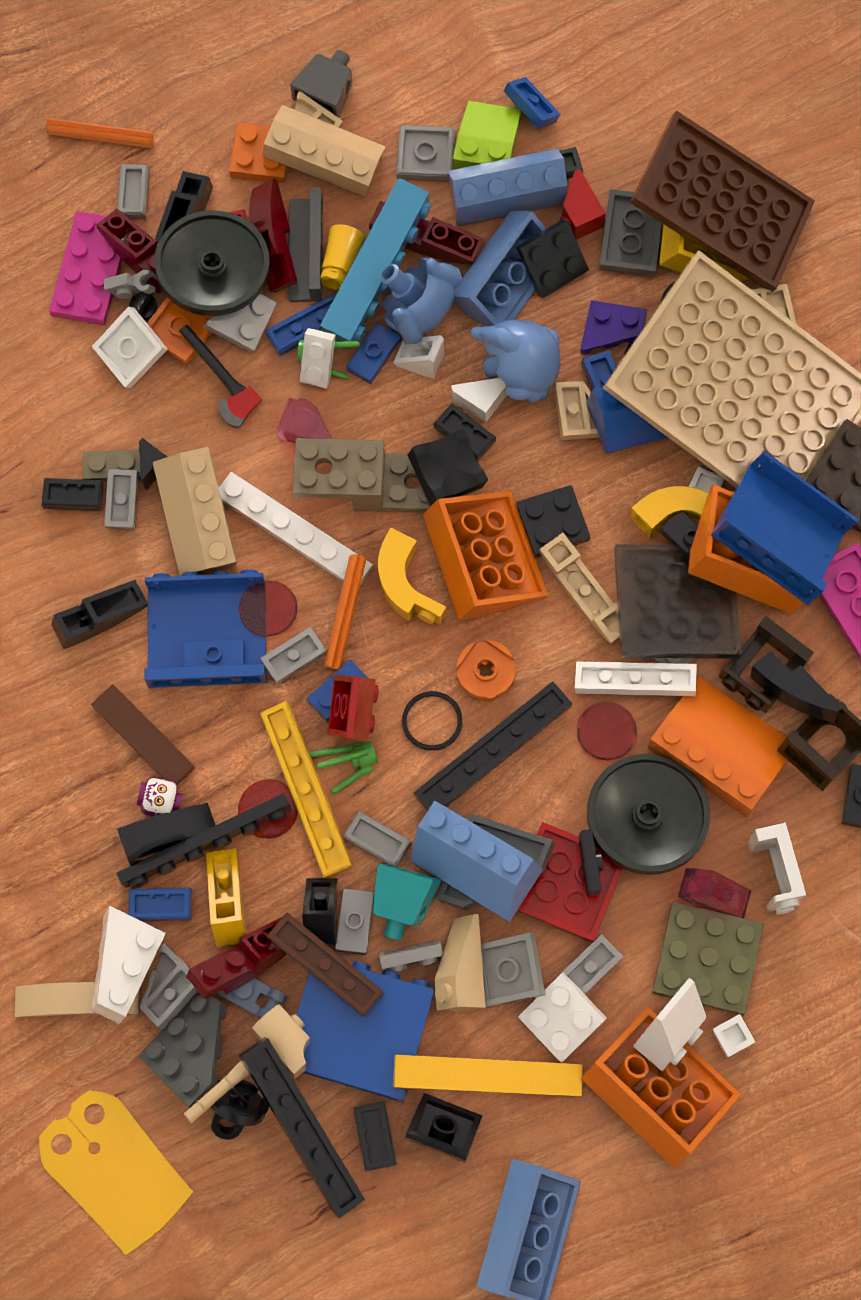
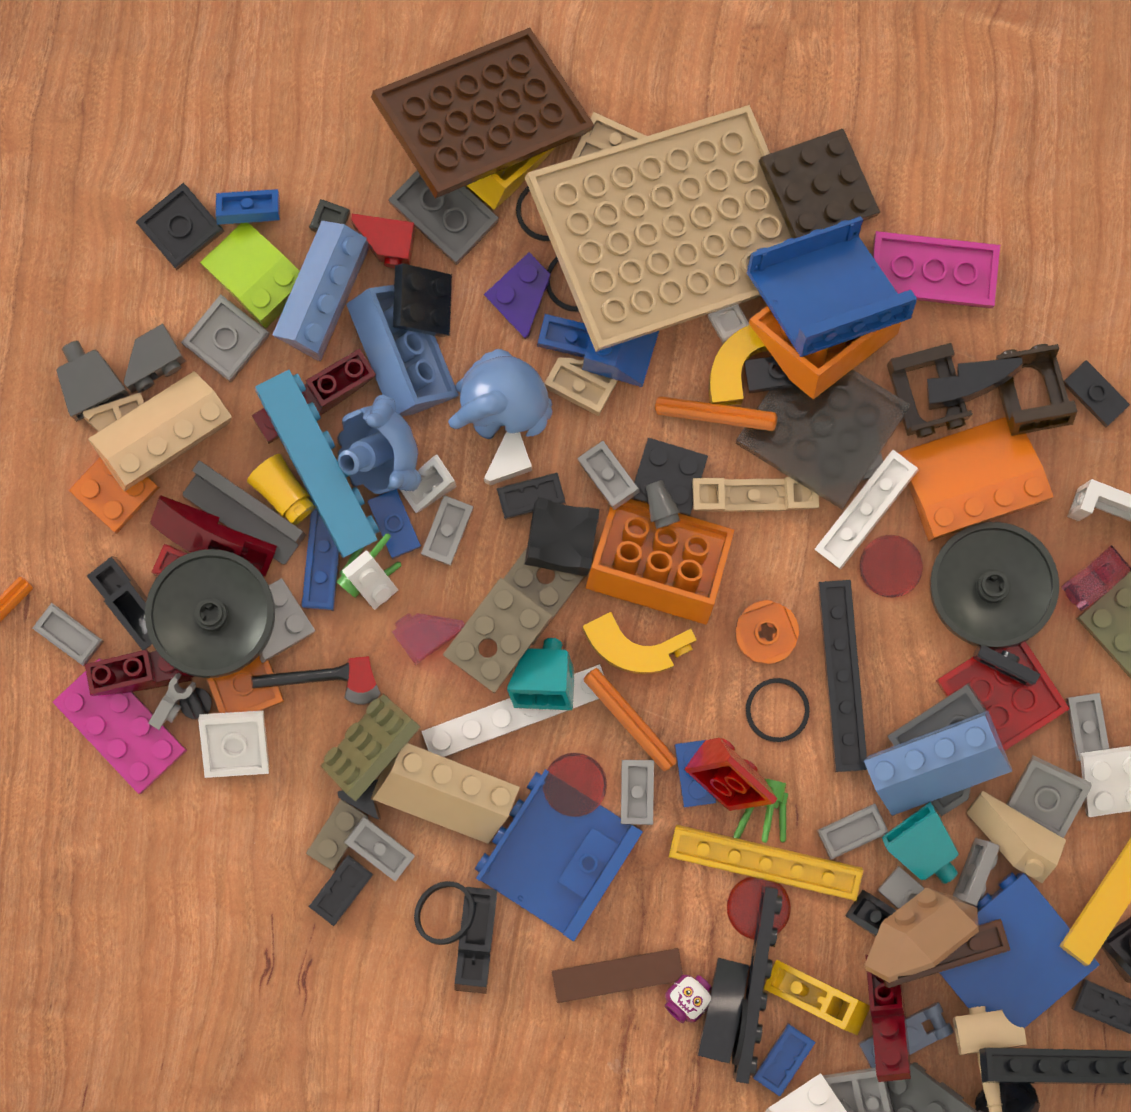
camera: 60 degrees left, 10 degrees up
none -> dark grey slope [124,323,186,393]
none -> black tile [136,182,224,270]
none -> olive plate [321,694,420,802]
none -> black piece [414,881,475,945]
none -> light grey plate [421,495,474,566]
none -> teal torso [507,638,574,710]
none -> light grey plate [577,441,640,510]
none -> dark grey cone [645,480,680,529]
none -> orange axle [655,396,777,431]
none -> medium nougat wedge [865,888,979,983]

